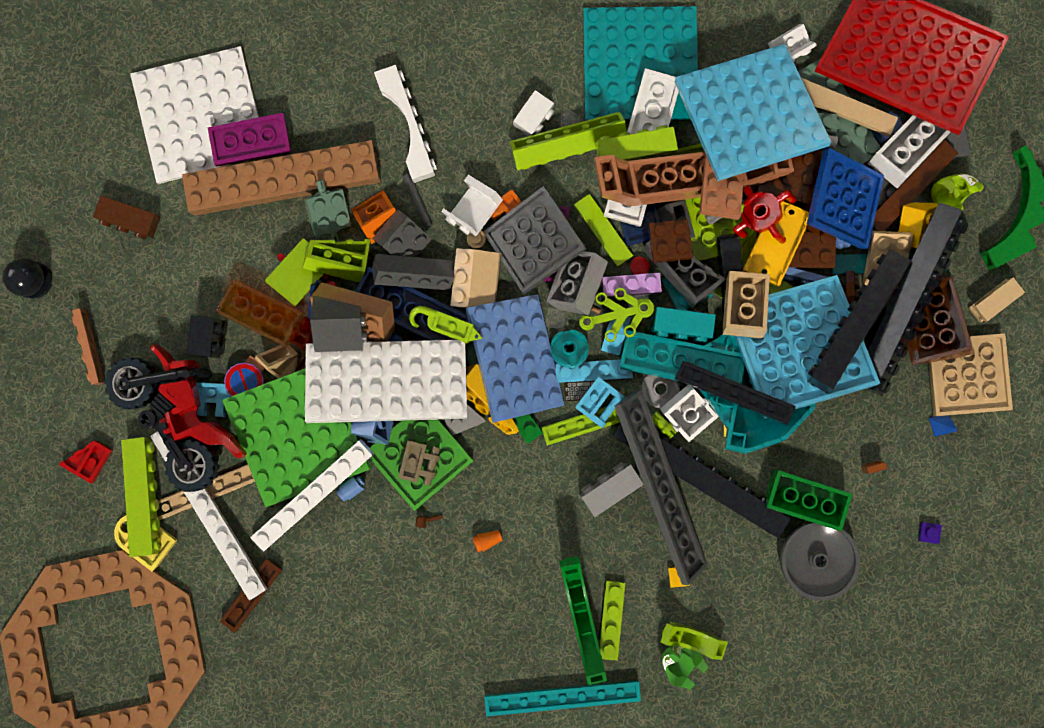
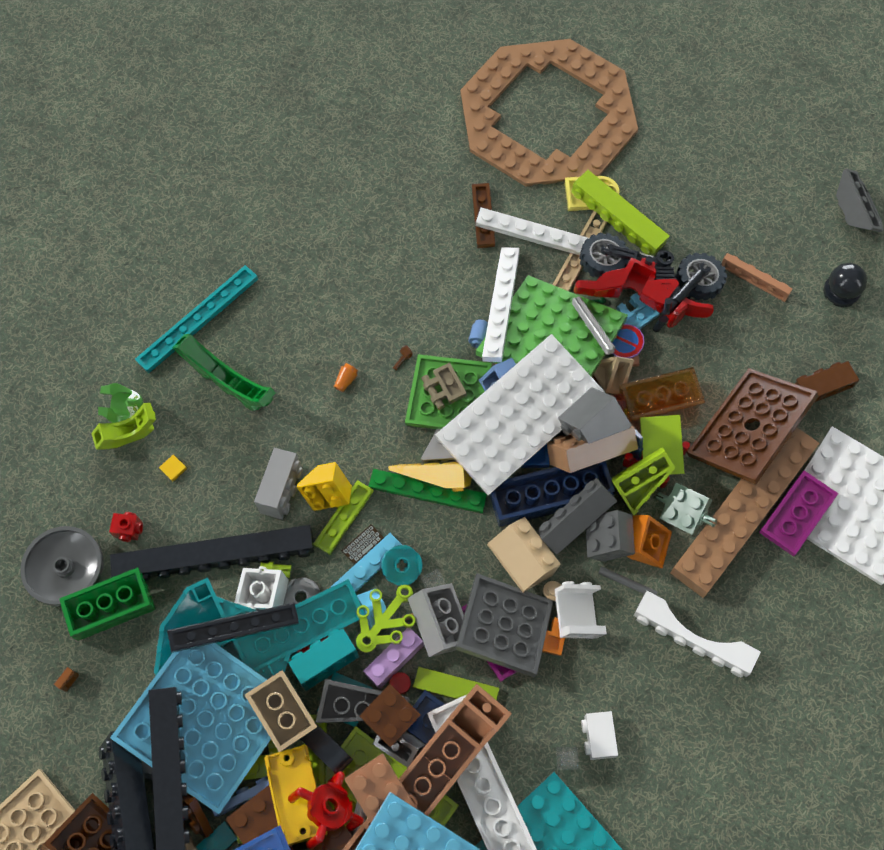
camera: 145 degrees right, 20 degrees down
red wing [59,440,113,484] -> none
black brick [186,315,227,358] -> none
lime plate [409,306,483,343] -> none
medium blue plate [466,294,564,423] -> none
lime brick [510,112,626,170] -> none
medium azure plate [575,377,626,428] -> none
lime brick [595,125,678,161] -> none
lime plate [599,580,625,661] -> none
dark grey plate [614,390,707,585] -> none
blue slope [928,415,957,437] -> none
none -> red brick [109,512,143,542]
none -> yellow slope [297,462,352,511]
none -> light grey axle [572,296,615,355]
none -> reddish brown plate [687,368,818,484]

